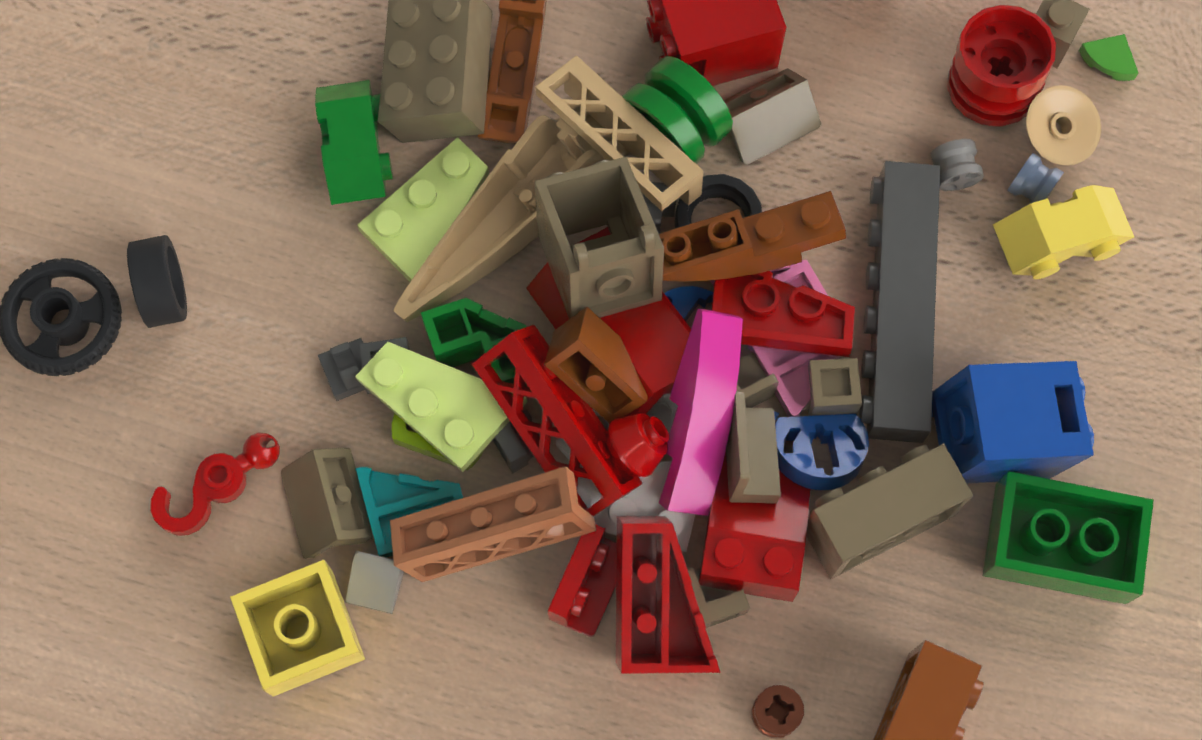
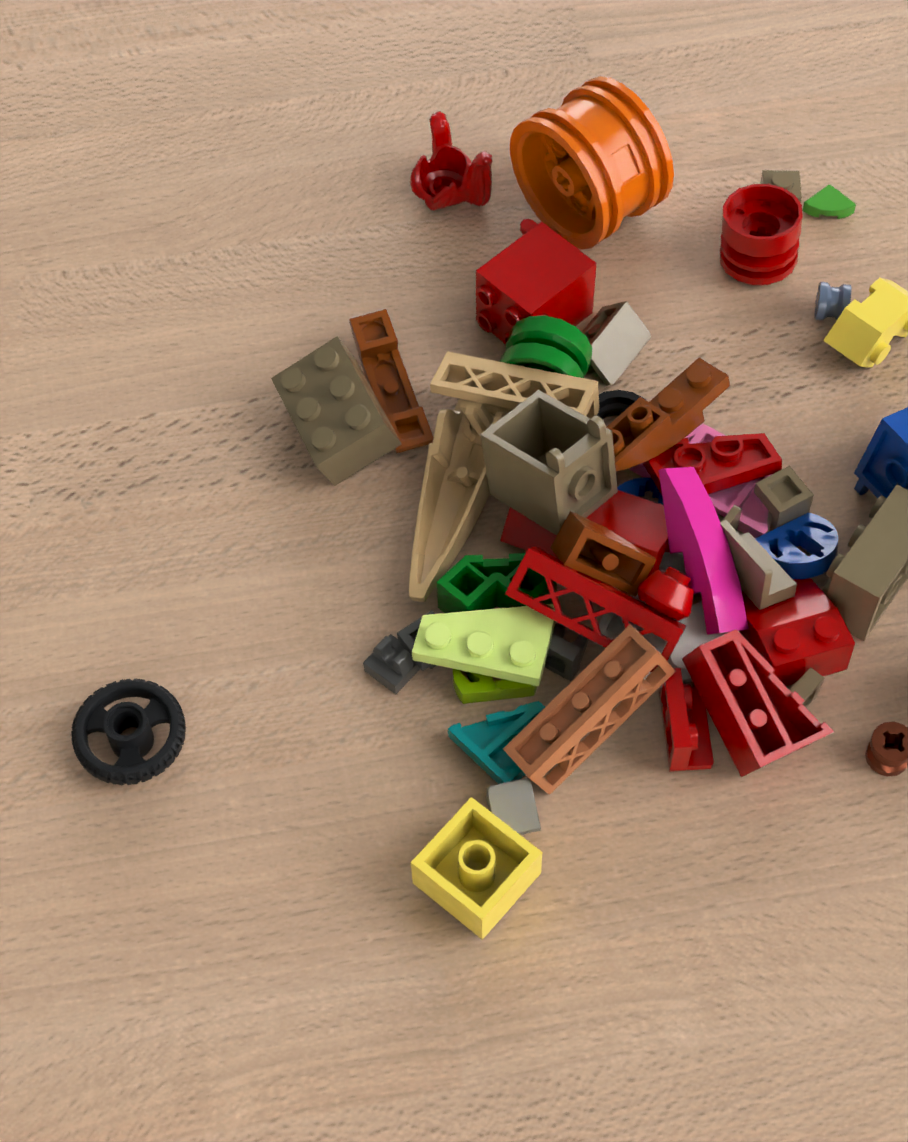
camera: 25 degrees left, 15 degrees down
black tyre [127,235,187,328] -> none
red piece [150,432,280,536] -> none
dark tan panel [281,448,374,558] -> none
green brick [315,80,393,205] -> none
yellowish green wing [357,137,489,282] -> none
dark grey brick [859,161,940,443] -> none
light grey wheel [931,139,984,191] -> none
tan piece [1026,85,1101,166] -> none

